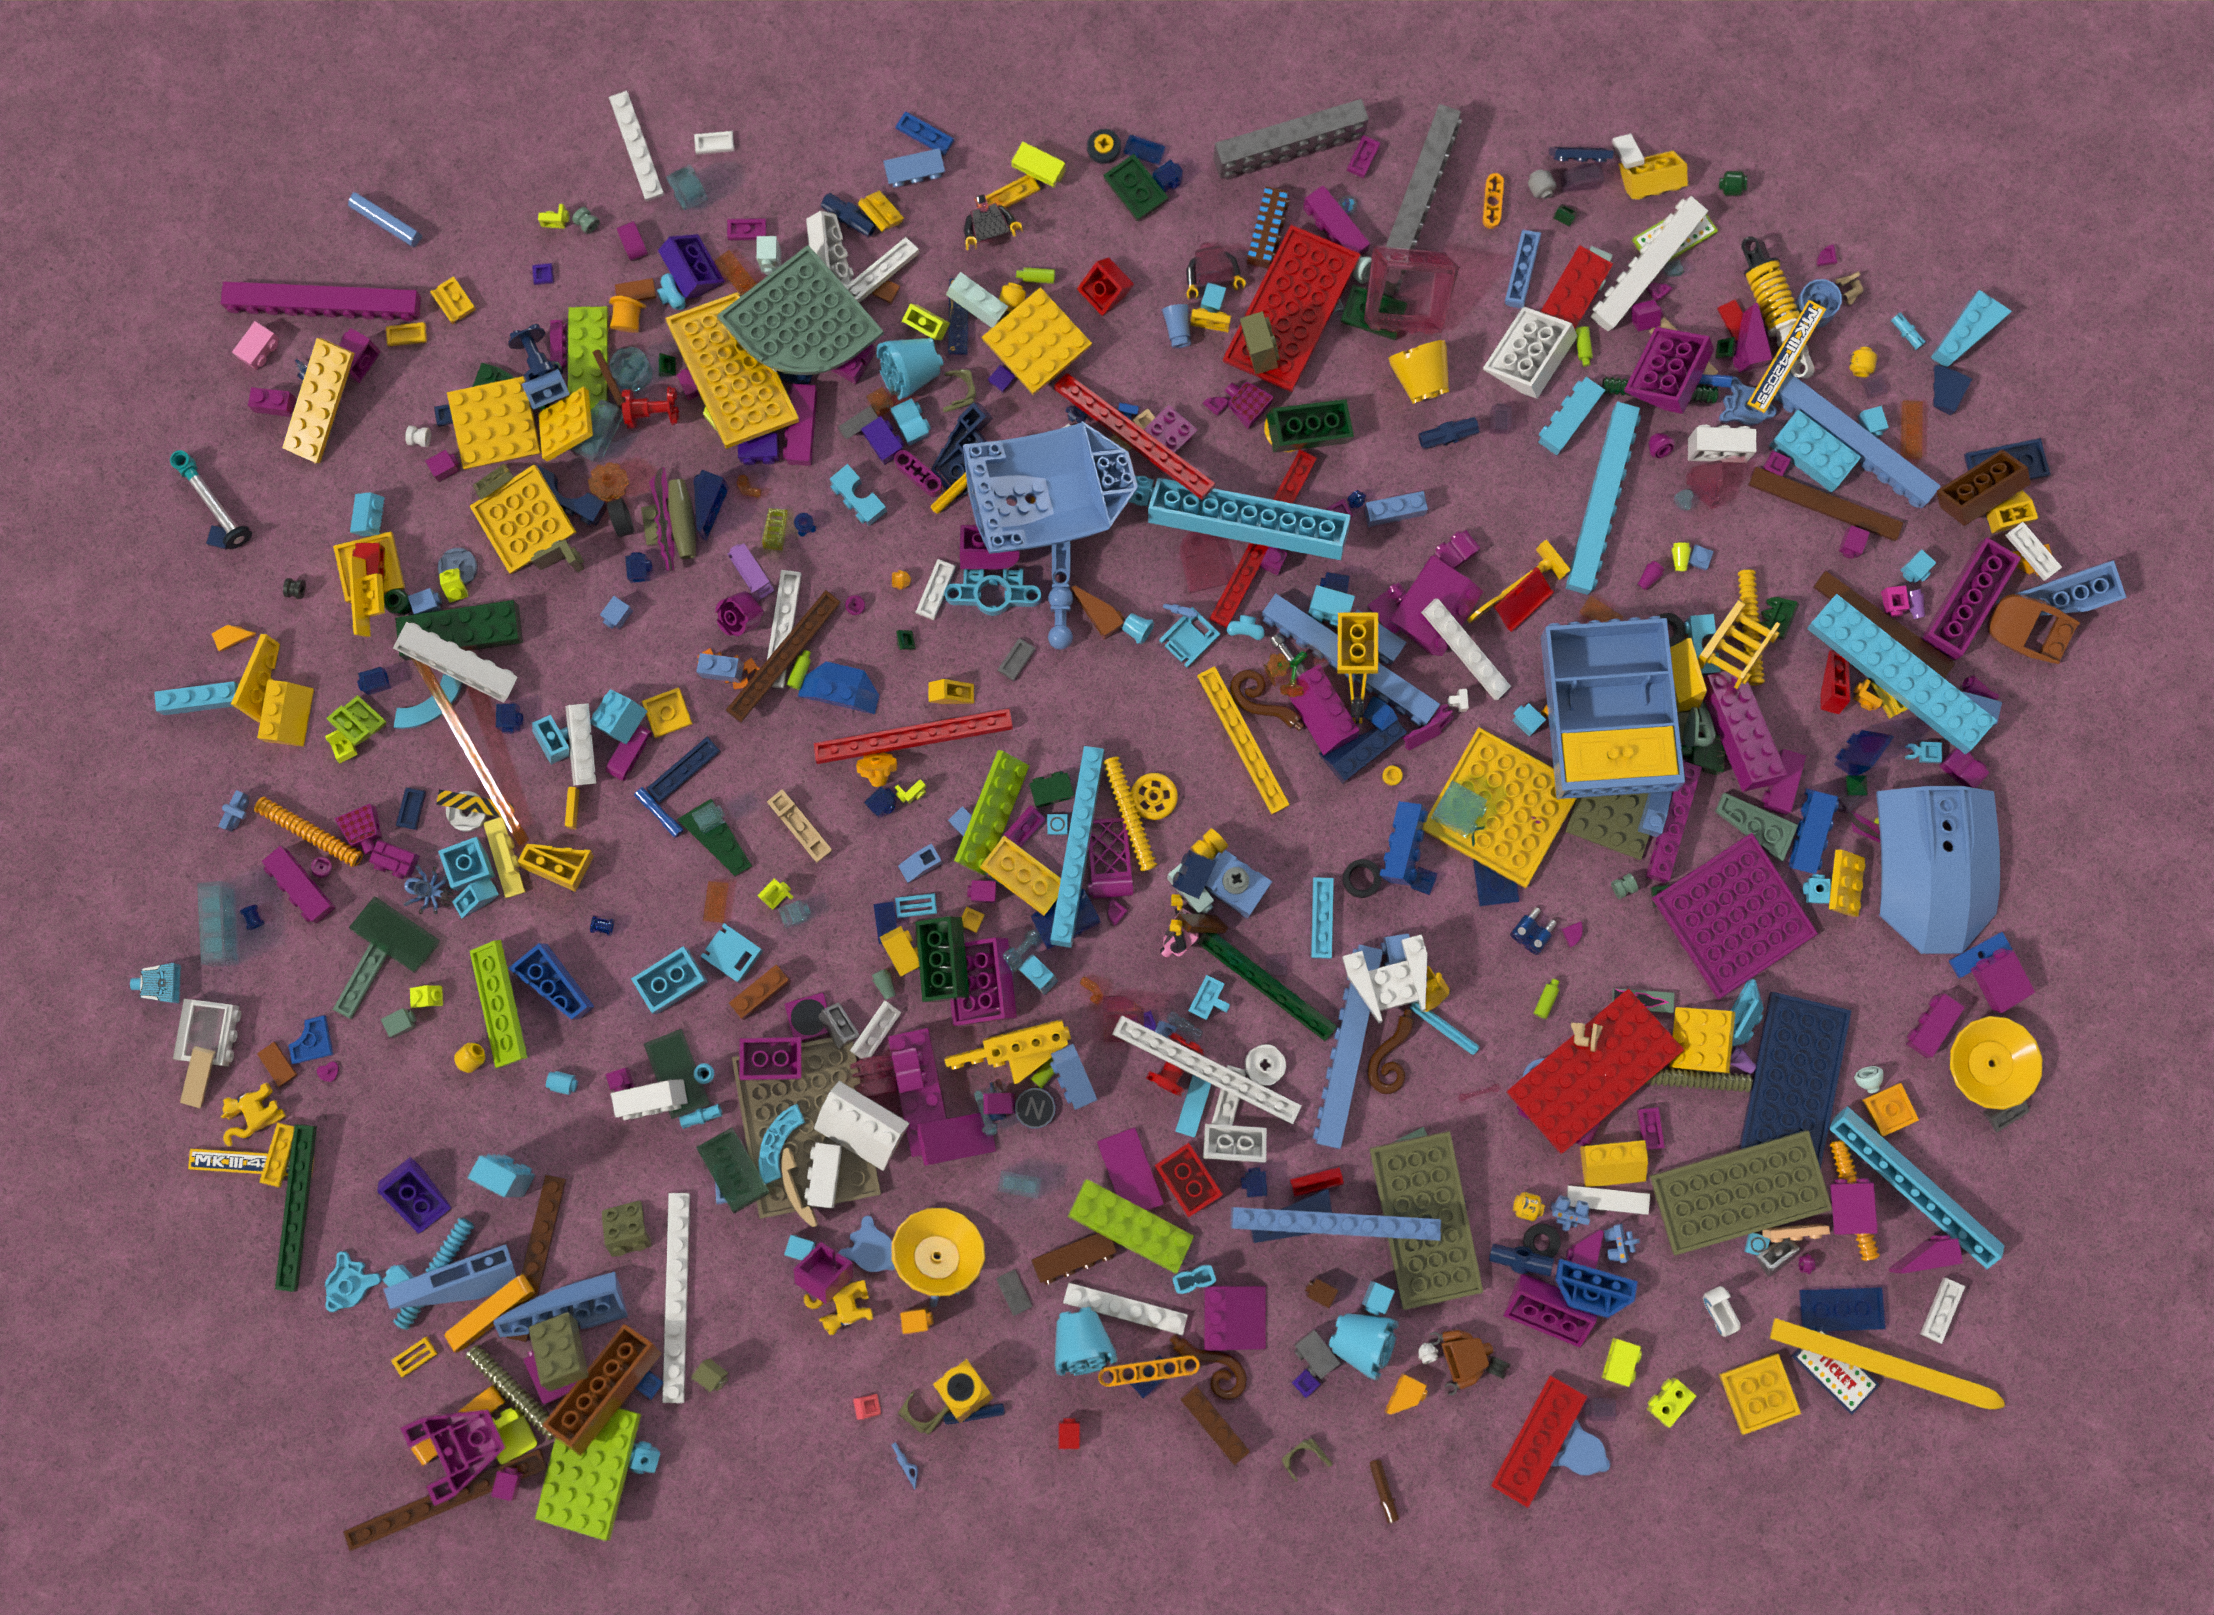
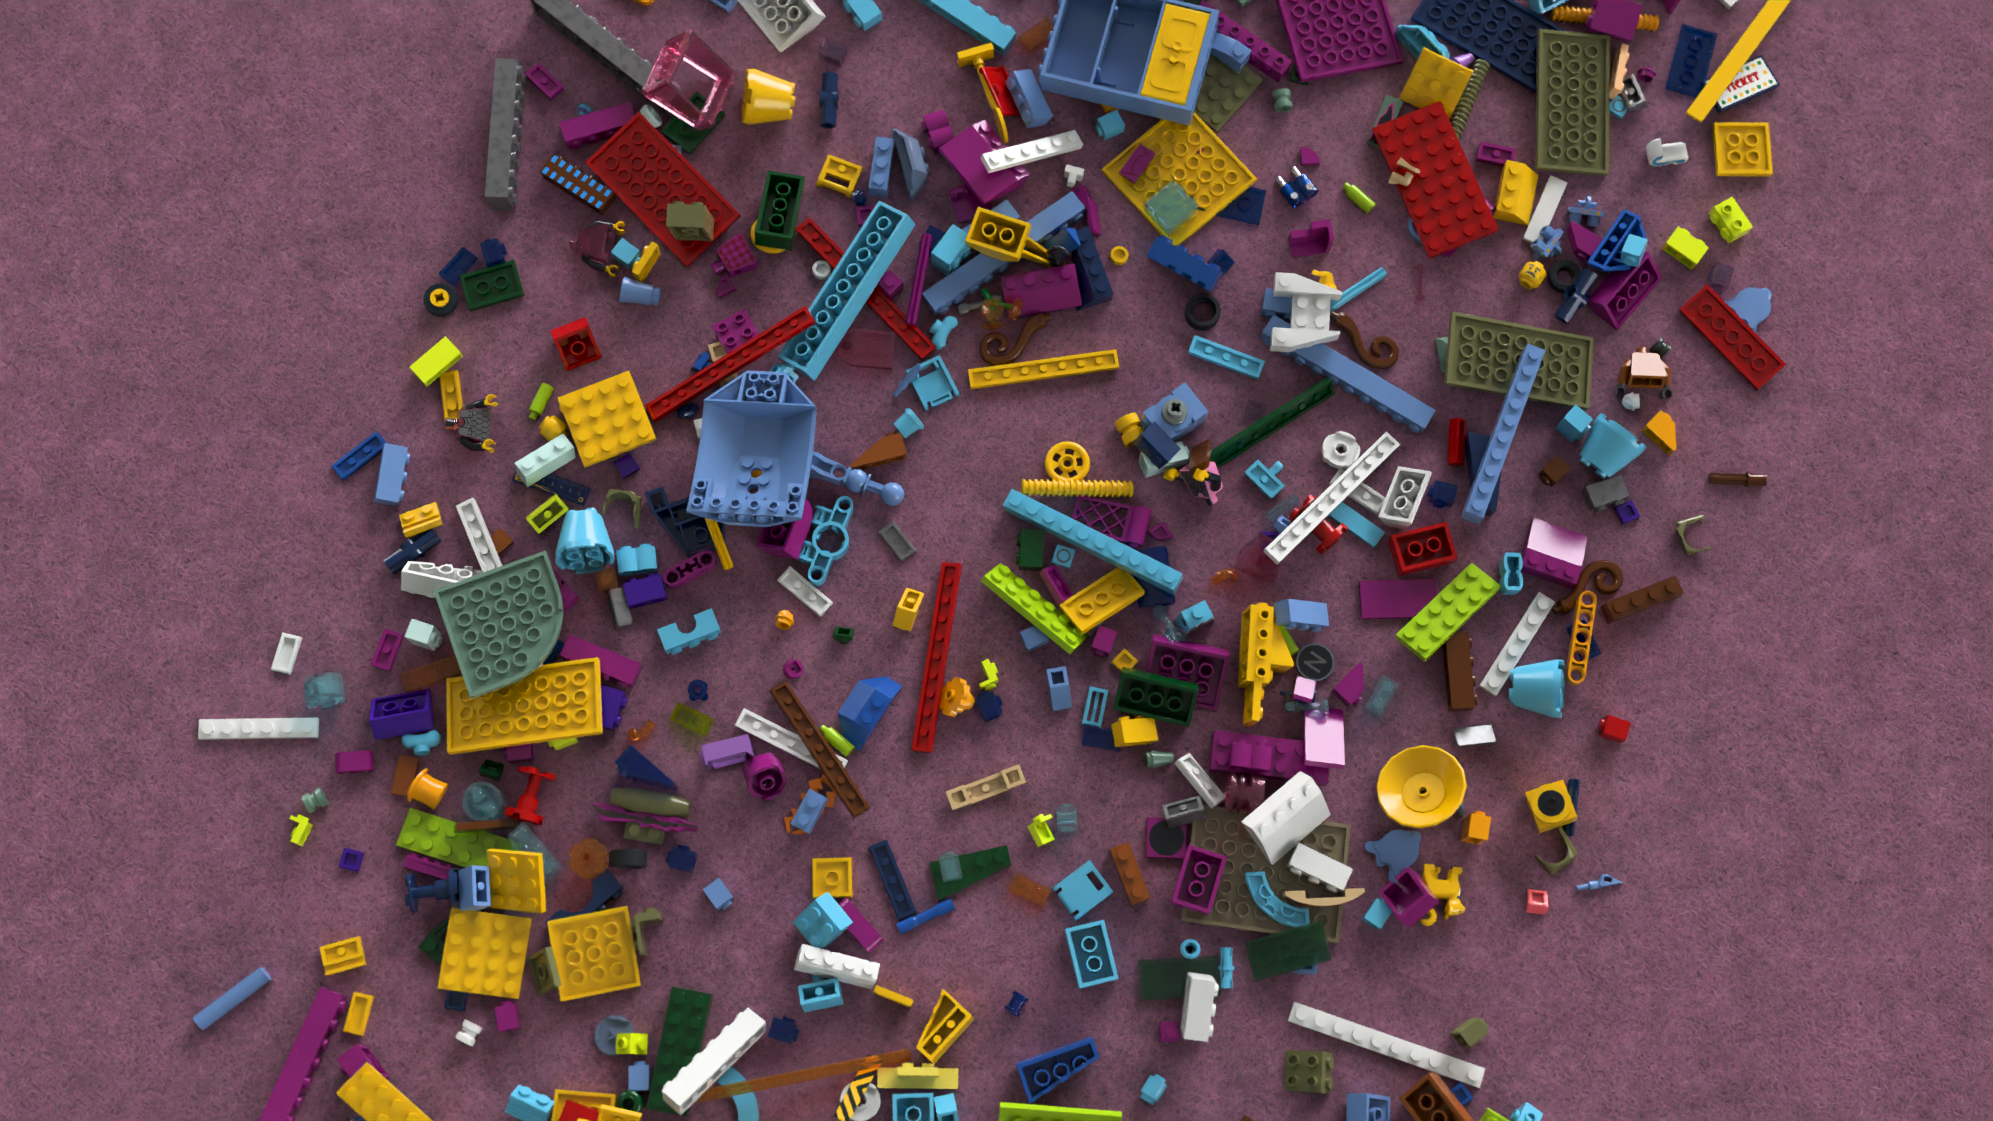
camera: 75 degrees left, 5 degrees down
none -> white tile [812,260,831,280]
none -> yellow plate [816,154,863,198]
none -> sand blue wedge [892,128,930,202]
none -> magenta axle [906,233,932,325]
none -> medium blue brick [1005,69,1053,128]
none -> magenta tile [1119,143,1156,184]
none -> magenta panel [1288,219,1334,258]
none -> magenta slope [1331,662,1364,707]
none -> medium azure brick [1620,234,1647,267]

